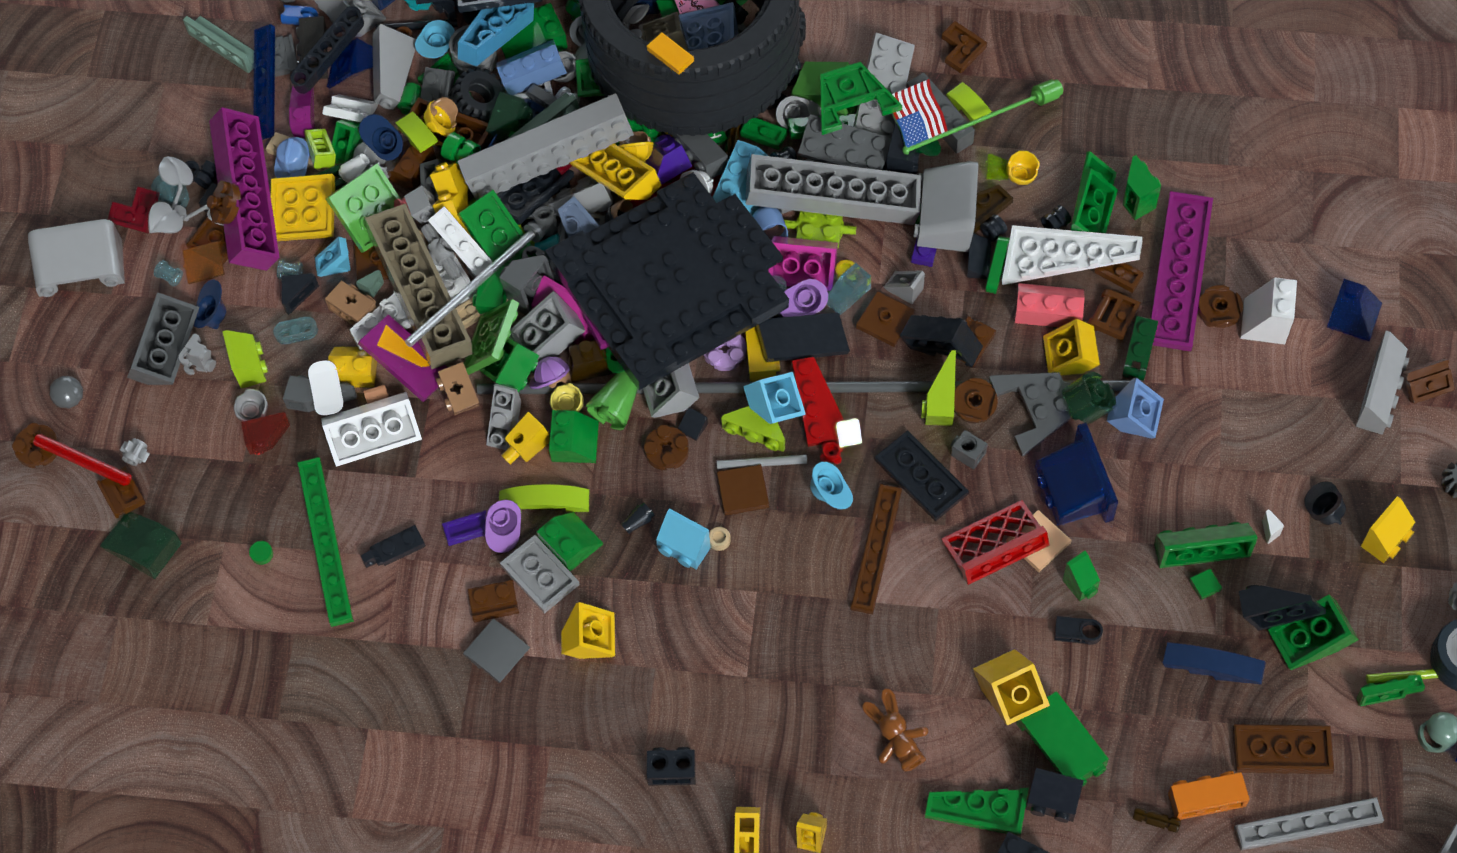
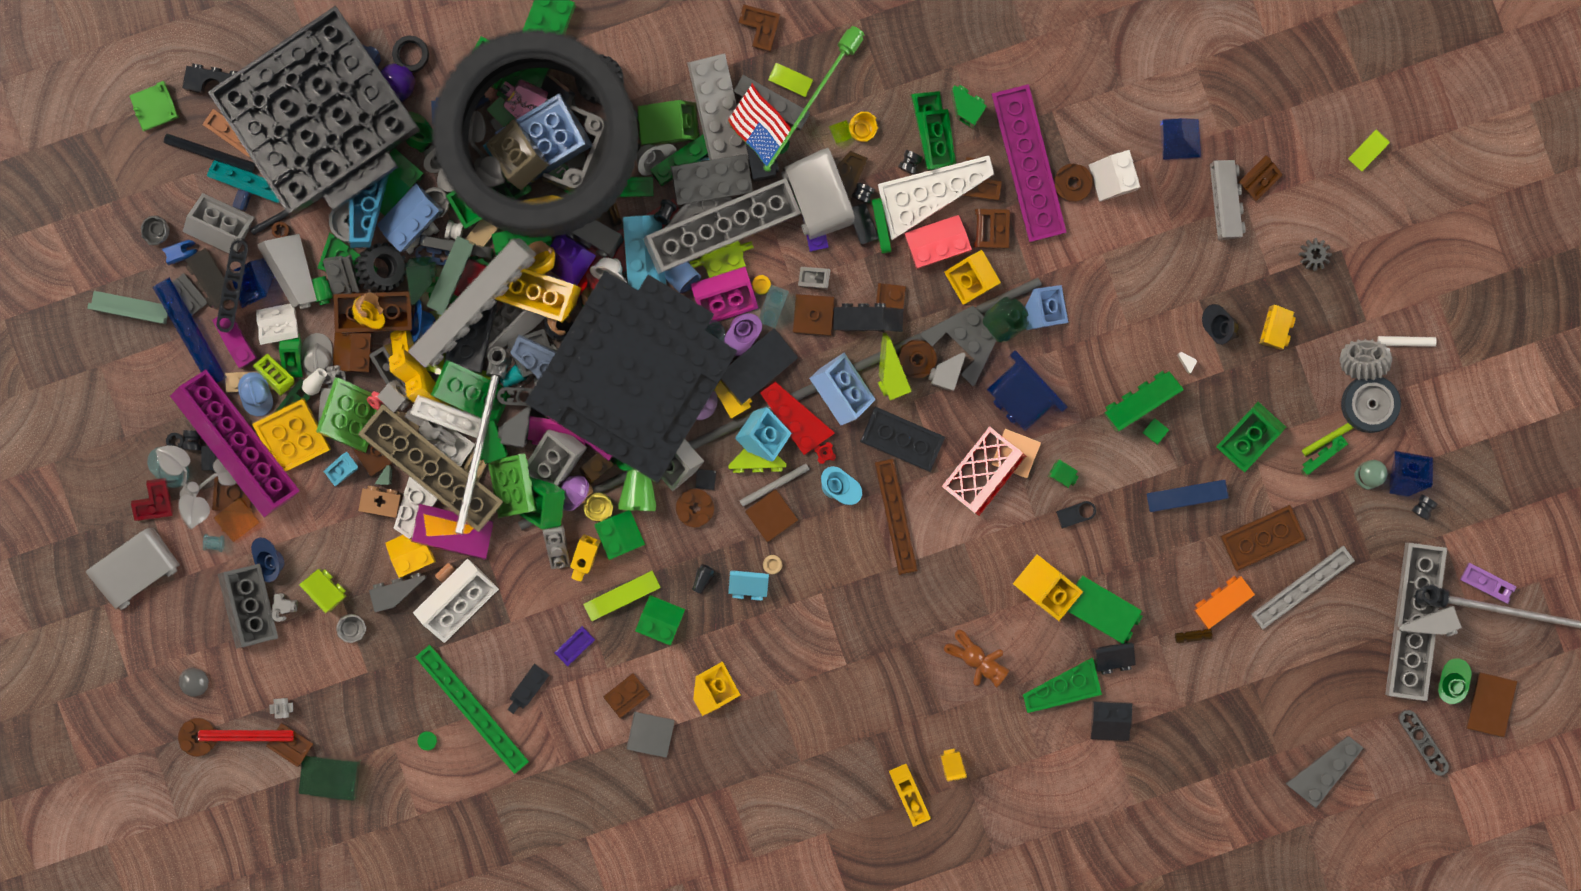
camera: 30 degrees left, 25 degrees up
reddish brown plate [207,180,241,224] -> none
clear red slope [241,412,290,455] -> none
clear light blue plate [273,317,318,344] -> none
clear light blue bush [277,259,303,279] -> none
black slope [281,273,319,315] -> none
white sticker [308,361,343,415] -> none
dark blue piece [359,114,403,161] -> none
lime slope [395,111,438,153] -> none
medium azure piece [415,20,455,58] -> none
medium nougat brick [436,362,479,416] -> none
green wheel [441,132,481,165] -> none
medium lavender piece [485,500,521,553] -> none
light grey plate [500,535,580,614] -> none
light orange tile [647,33,694,75] -> none
black brick [647,747,696,786] -> none
green wing [820,62,903,135] -> none
slope [835,418,862,448] -> none
dark grey brick [951,430,988,470] -> none
dark green plate [1122,316,1158,381] -> none
black slope [1239,585,1326,631] -> none
none -> light blue slope [809,353,876,425]
none -> light grey slope [929,353,966,391]

